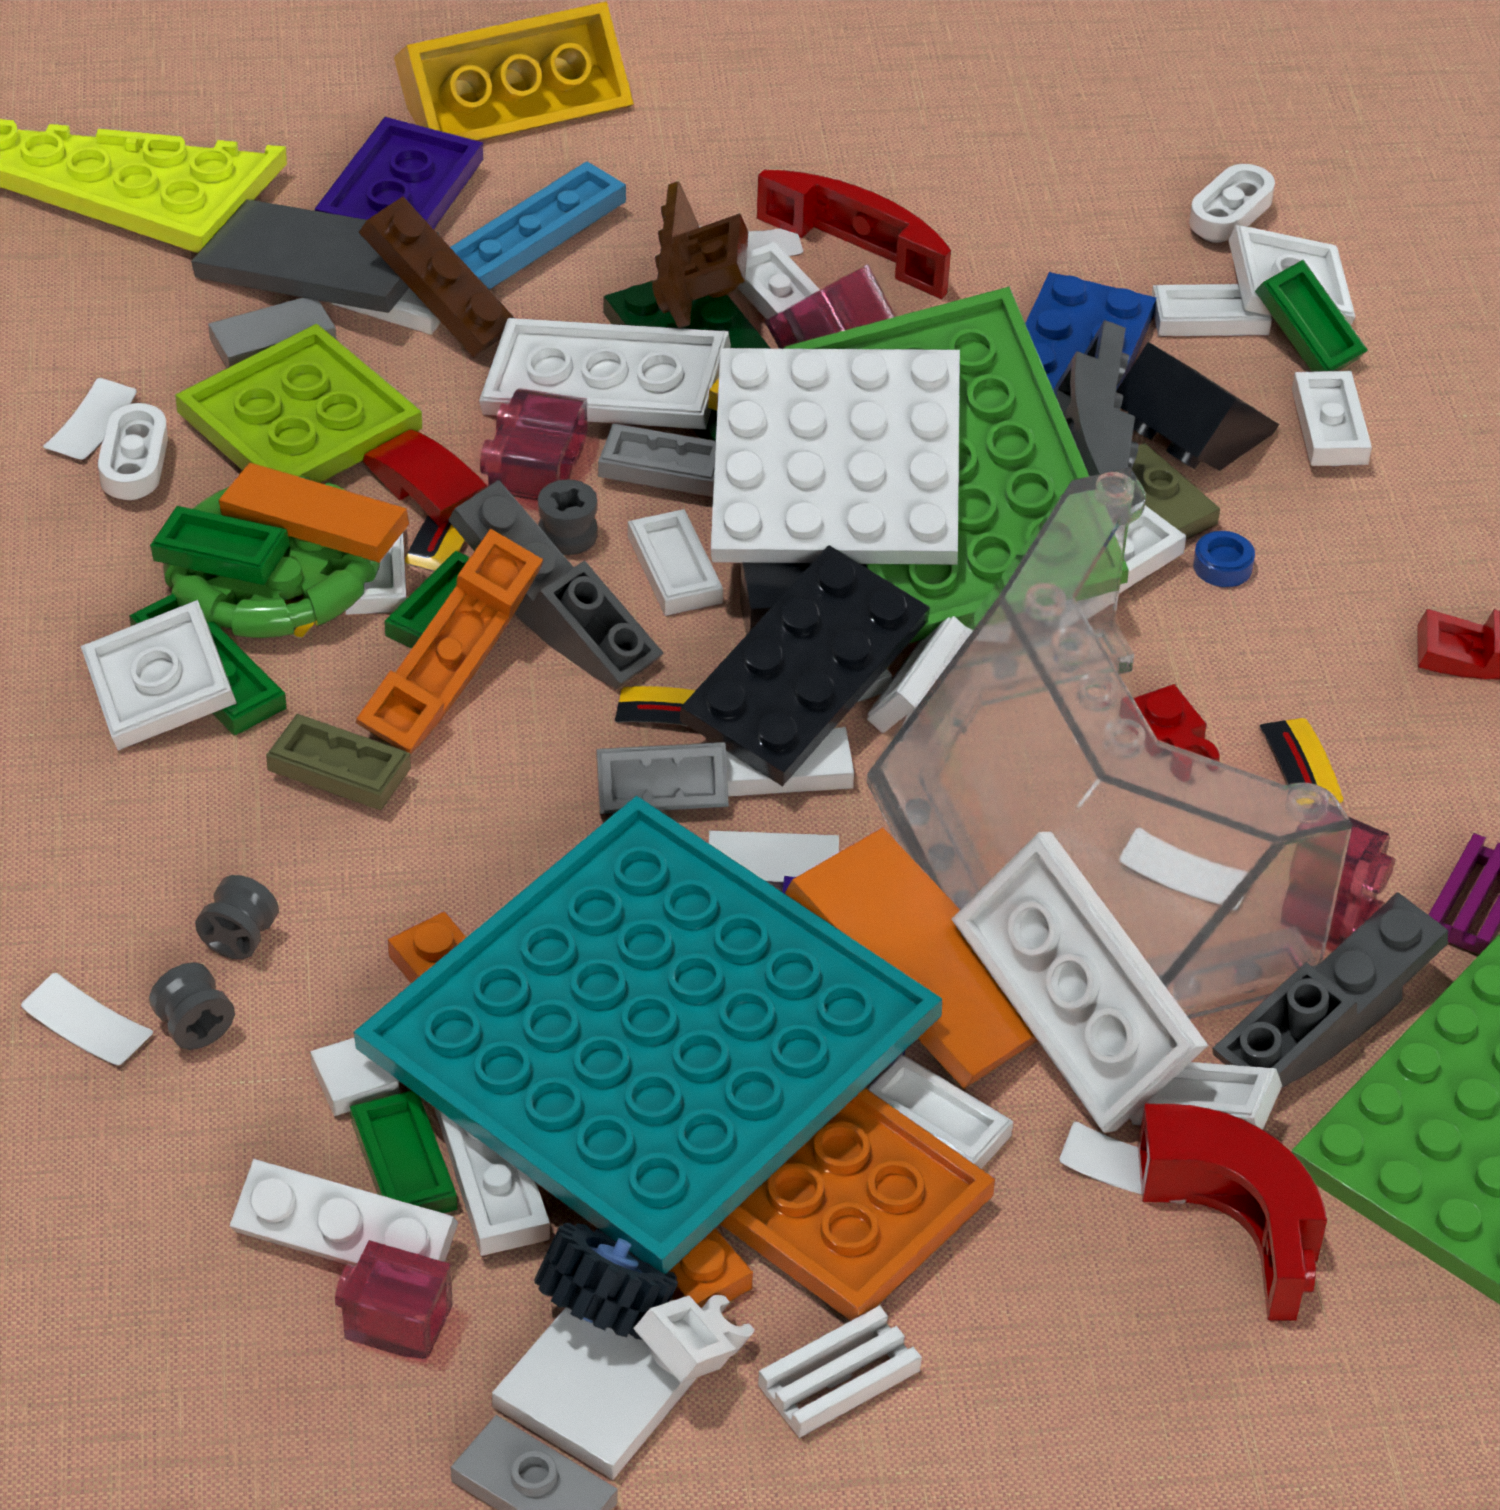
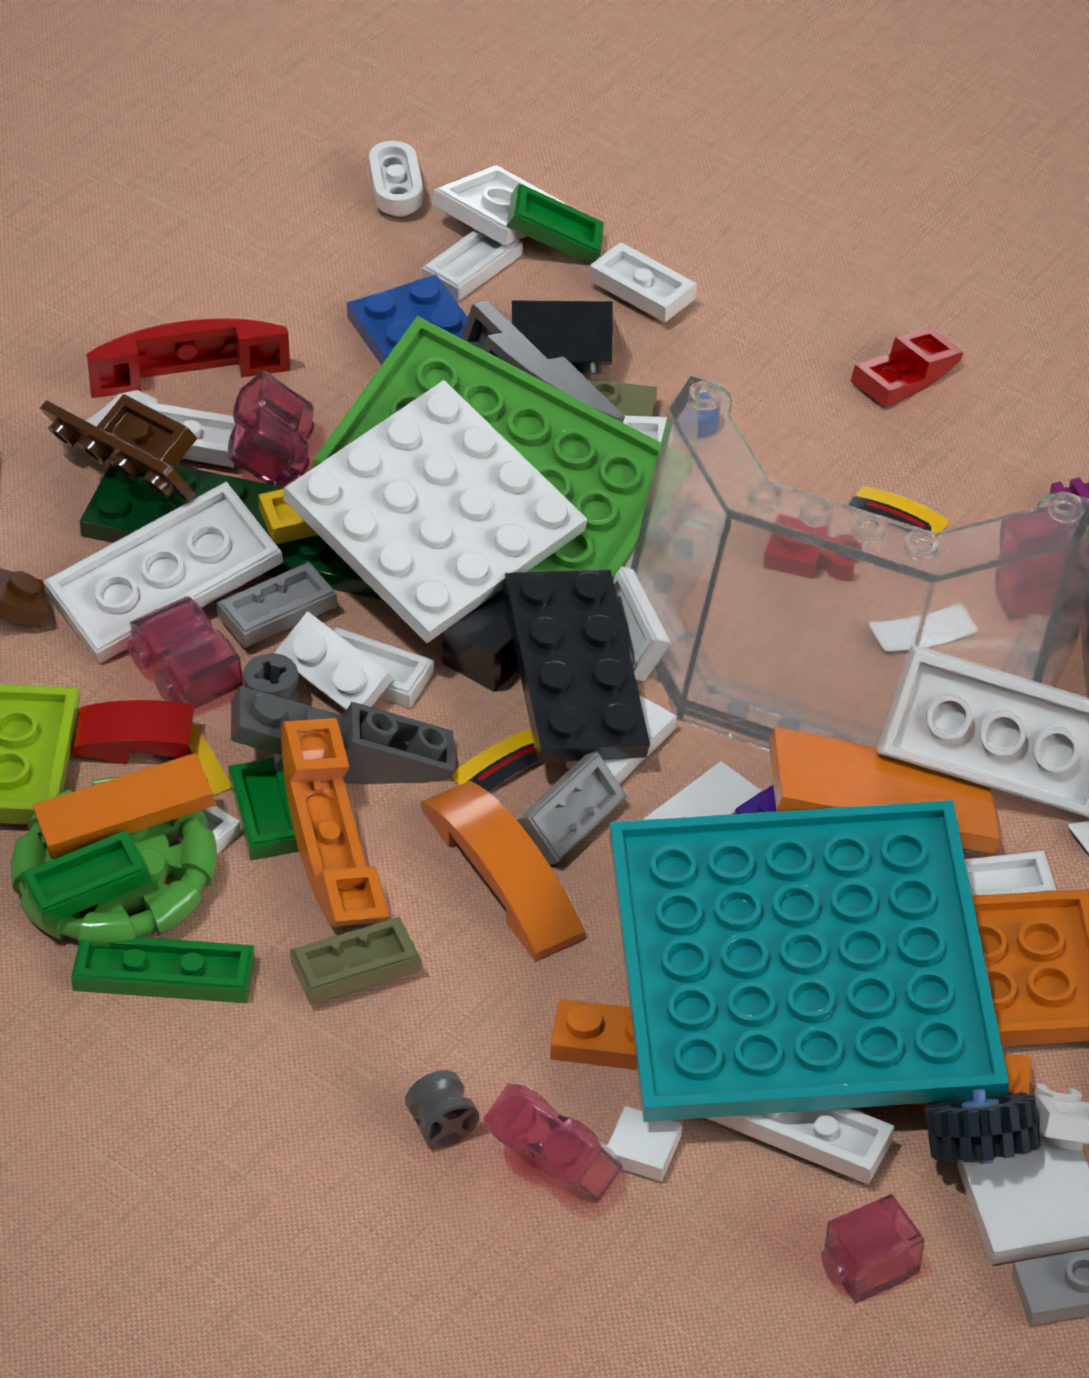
camera: 45 degrees left, 0 degrees up
white sticker [21,973,153,1066] -> none
white tile [81,600,237,750] -> none
dark grey wheel [149,962,235,1050] -> none
white plate [230,1159,458,1291] -> none
green tile [350,1090,458,1213] -> none
none -> white plate [274,611,393,711]
none -> orange slope [421,781,585,961]
none -> clear pink brick [483,1083,623,1202]

